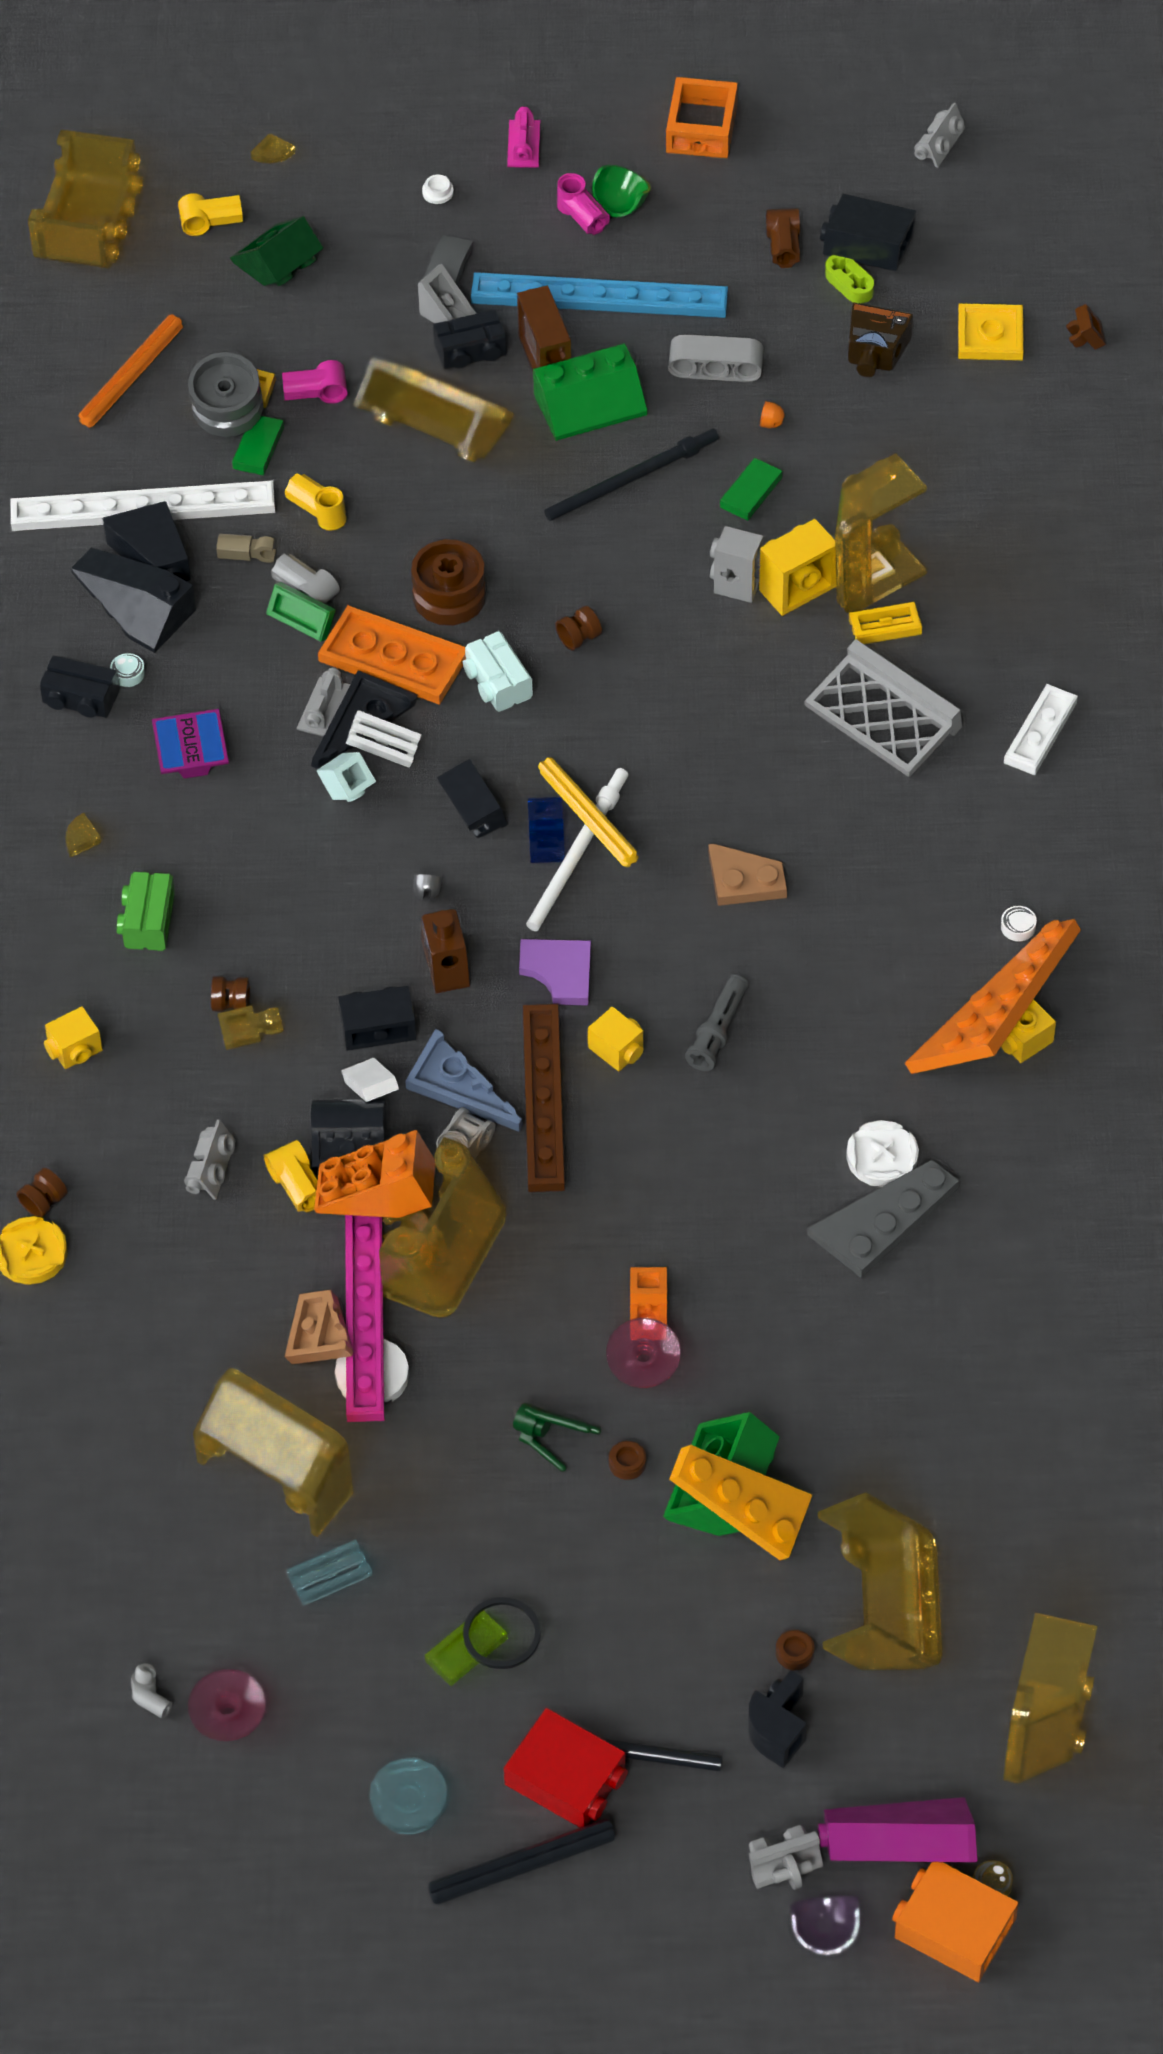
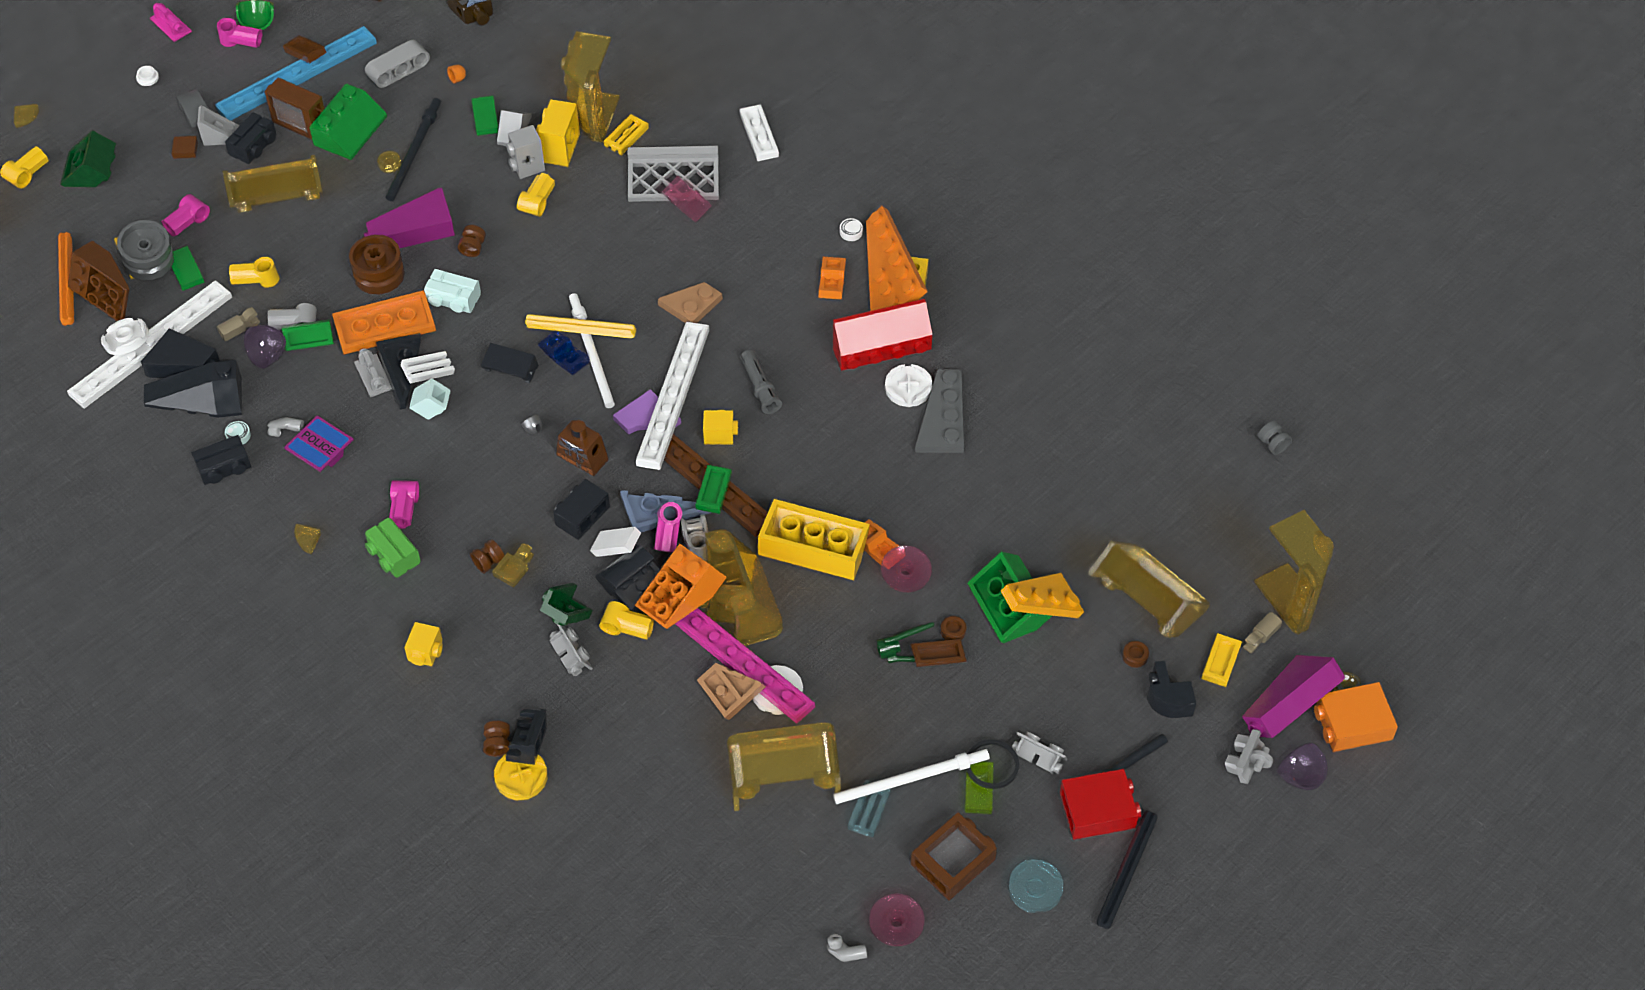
camera: 45 degrees left, 0 degrees up
none -> reddish brown slope [68,240,129,321]
none -> white tile [101,318,149,355]
none -> reddish brown tile [172,136,198,159]
none -> clear purple helmet [244,325,286,369]
none -> light grey arm [267,417,304,437]
none -> reddish brown tile [283,35,327,63]
none -> magenta slope [364,188,455,248]
none -> clear yellow tile [378,151,401,173]
none -> dark pink piece [389,480,419,529]
none -> slope [497,110,532,146]
none -> black hinge [506,709,547,765]
none -> yellow piece [517,173,555,217]
none -> dark green bracket [540,583,593,626]
none -> white tile [636,322,709,470]
none -> dark pink piece [653,502,682,553]
none -> clear pink slope [661,176,712,222]
none -> green tile [695,465,732,514]
none -> yellow slope [758,499,870,580]
none -> orange slope [819,257,846,299]
none -> slope [833,299,932,371]
none -> white bar [833,749,990,804]
none -> reddish brown tile [911,639,966,667]
none -> reddish brown window [911,812,997,901]
none -> light grey hinge [1012,731,1068,774]
none -> yellow tile [1201,633,1242,687]
none -> dark tan bar [1243,612,1282,654]

